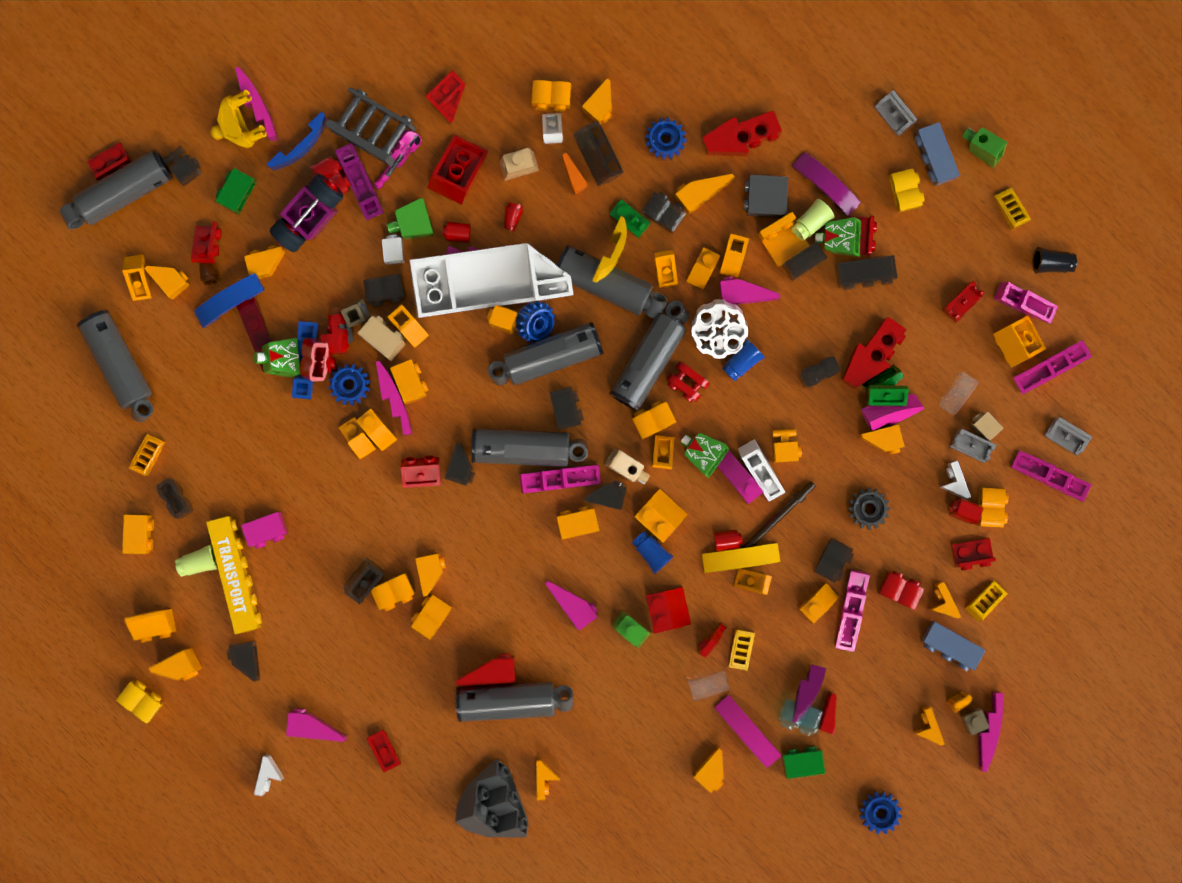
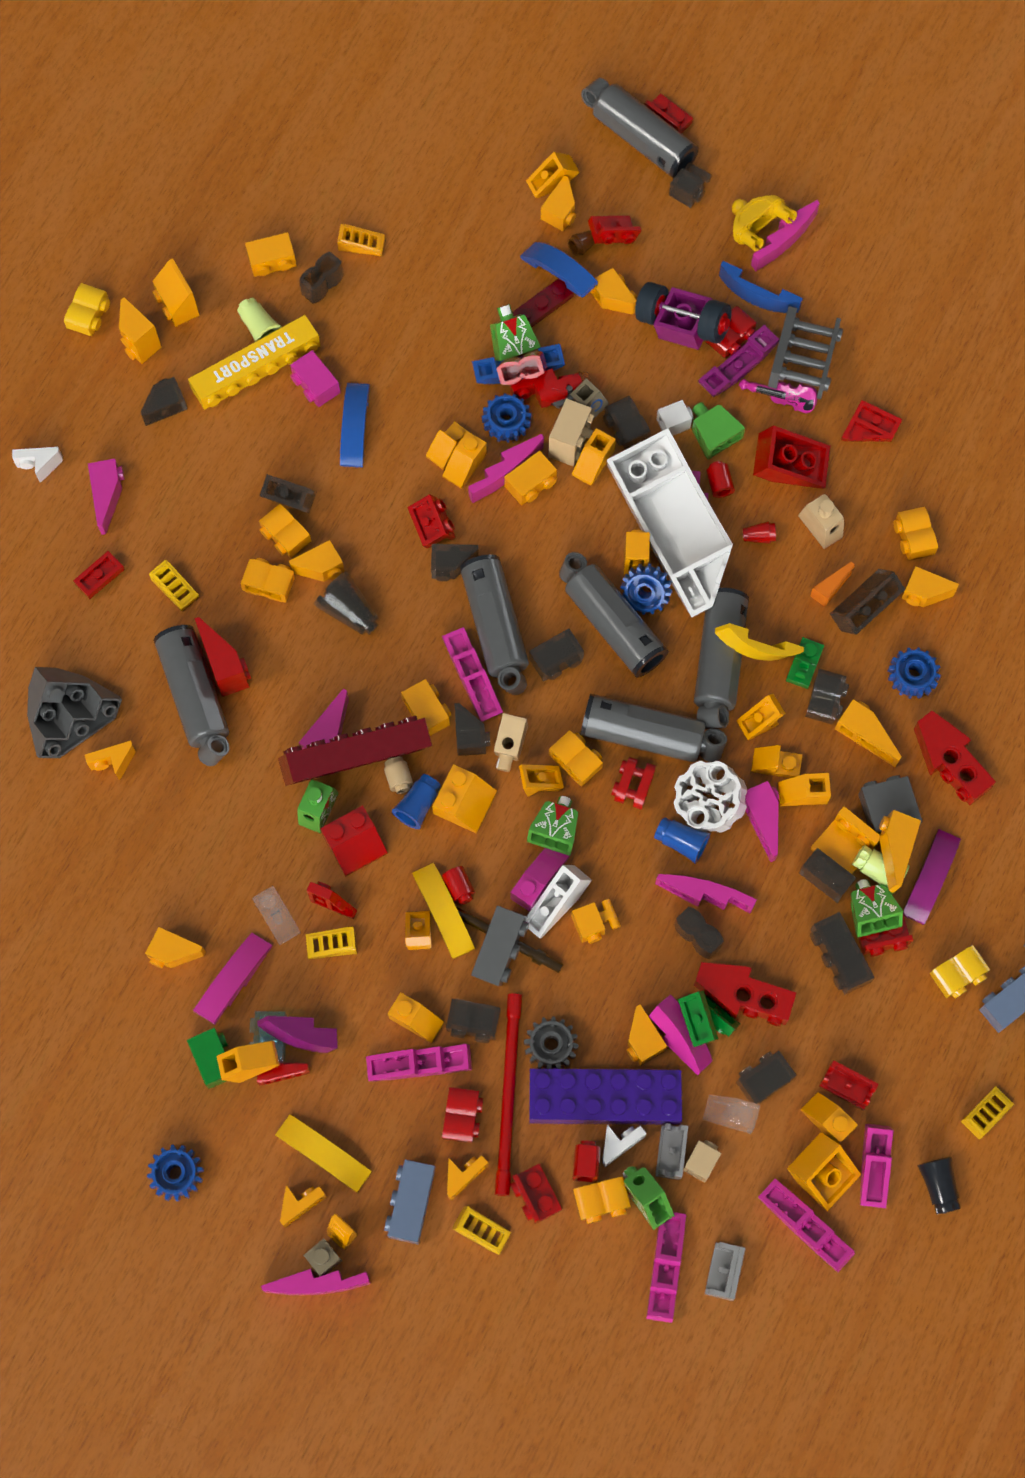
camera: 75 degrees right, 15 degrees down
dark grey piece [76,310,153,422] -> none
green brick [215,168,257,215] -> none
white slope [542,113,563,144] -> none
none -> yellow slope [149,560,199,611]
none -> light orange slope [217,1041,280,1083]
none -> yellow slope [275,1115,372,1193]
none -> dark red brick [278,716,432,786]
none -> clear smoke cone [314,571,379,635]
none -> blue slope [340,383,370,468]
none -> tan brick [384,757,413,794]
none -> dark grey brick [471,906,529,986]
none -> red piece [495,993,522,1196]
none -> dark purple brick [529,1069,682,1125]
none -> bright green torso [623,1166,675,1230]
none -> dark pink slope [655,874,757,913]
none -> clear smoke brick [736,1051,797,1107]
none -> light orange slope [800,1092,858,1144]
none -> light orange slope [879,810,921,893]

